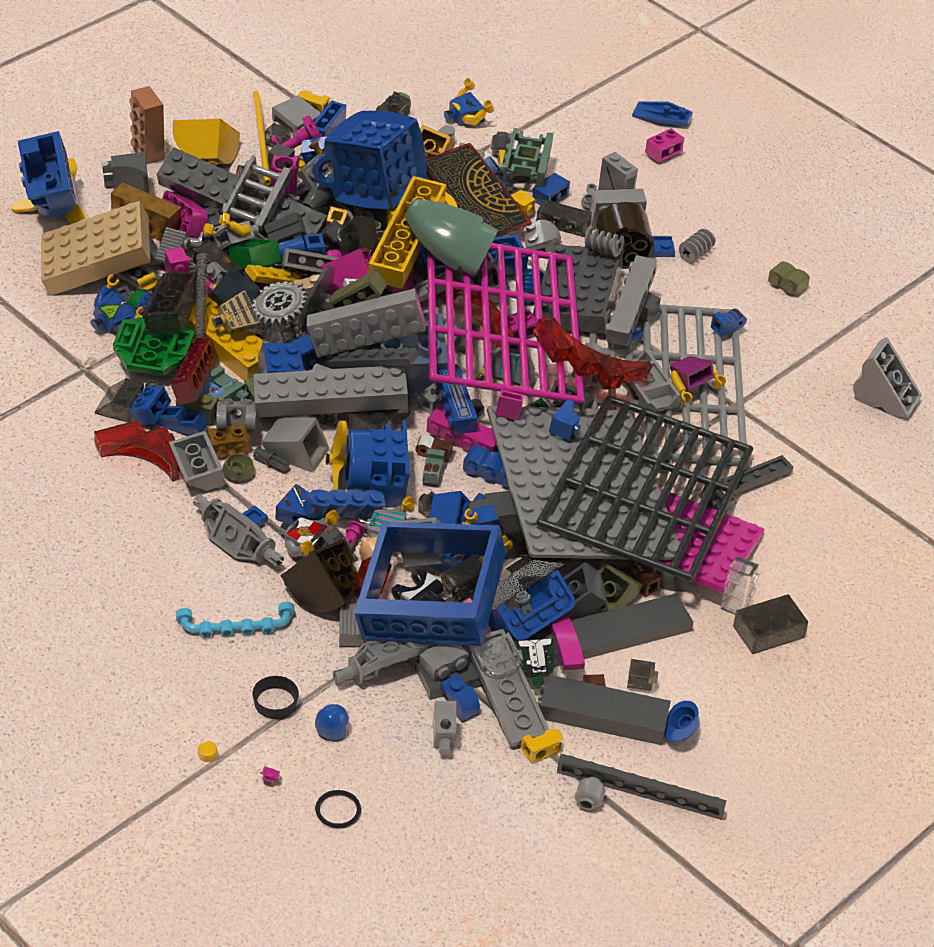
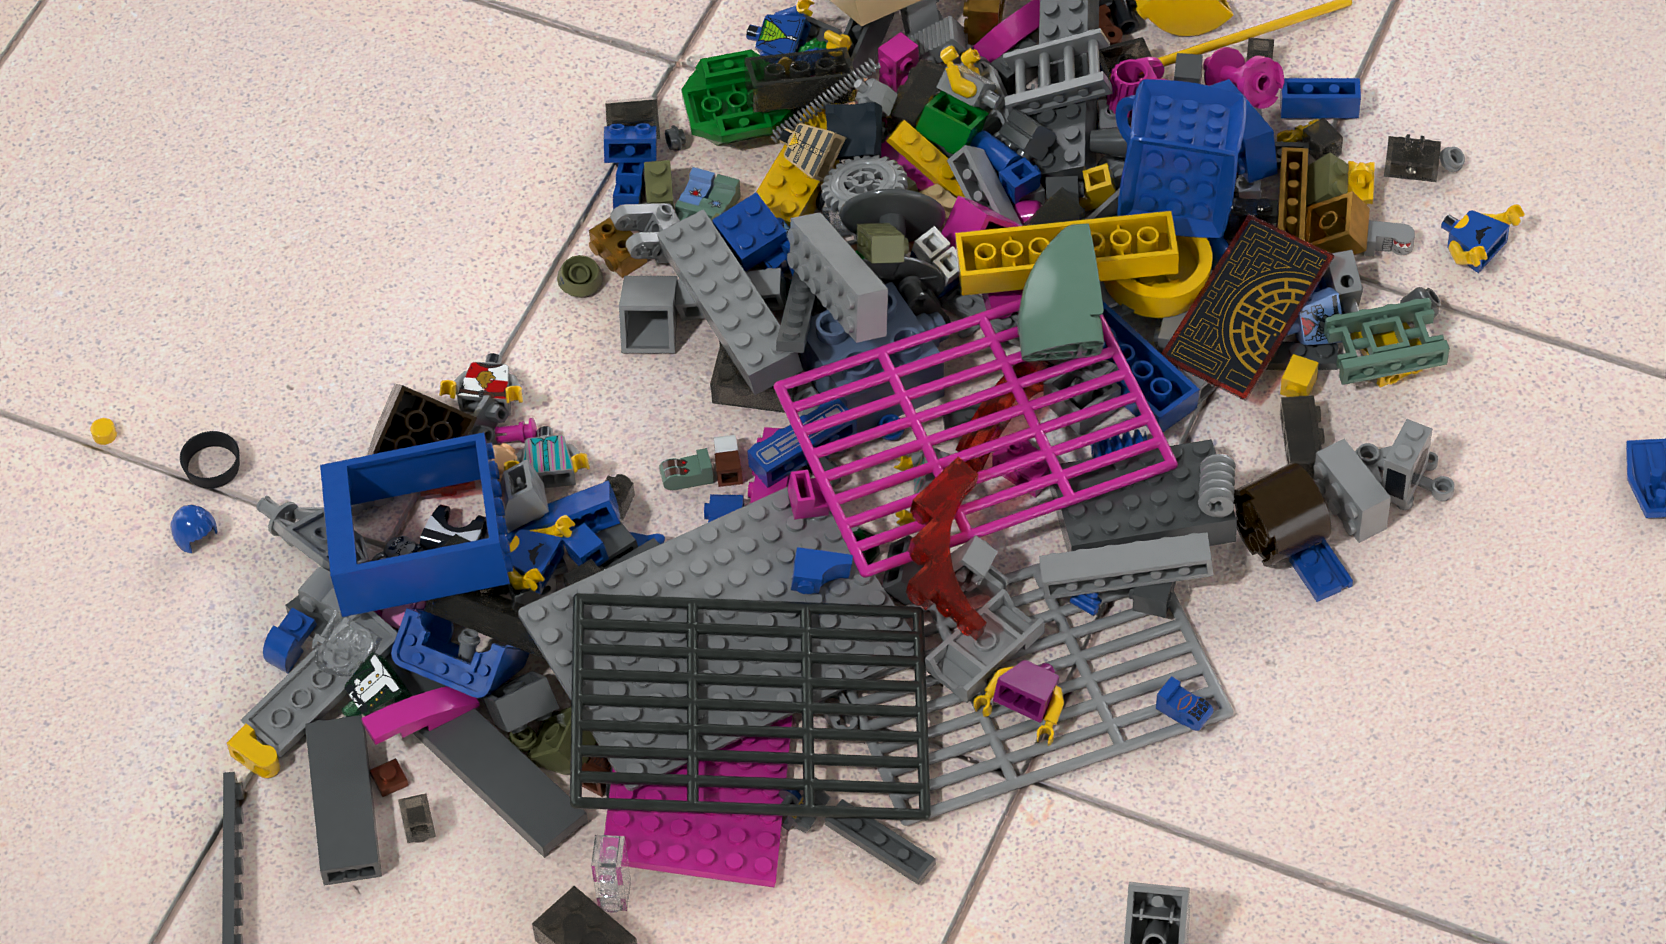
camera: 75 degrees right, 10 degrees up
clear red arch [94,420,180,482] -> none
light grey slope [169,431,226,491] -> none
dark red brick [171,337,218,405] -> none
medium azure bar [176,602,295,638] -> none
light grey plate [193,494,284,567] -> none
blue plate [242,505,268,527] -> none
dark grey axle [253,446,290,472] -> none
dark pink plate [260,766,280,783] -> none
light grey panel [272,95,321,137] -> none
blue torso [275,484,324,525] -> none
yellow leg [298,90,330,113] -> none
blue brick [303,489,386,519] -> none
black tyre [315,790,361,828] -> none
blue brick [326,420,410,507] -> none
light grey torso [432,701,457,755] -> none
light grey slope [522,220,561,252] -> none
blue brick [532,173,570,210] -> none
light grey head [575,777,606,810] -> none
dark pink brick [645,128,685,162] -> none
blue piece [665,700,700,742] -> none
light grey piece [679,228,716,263] -> none
olive brick [768,261,810,296] -> none

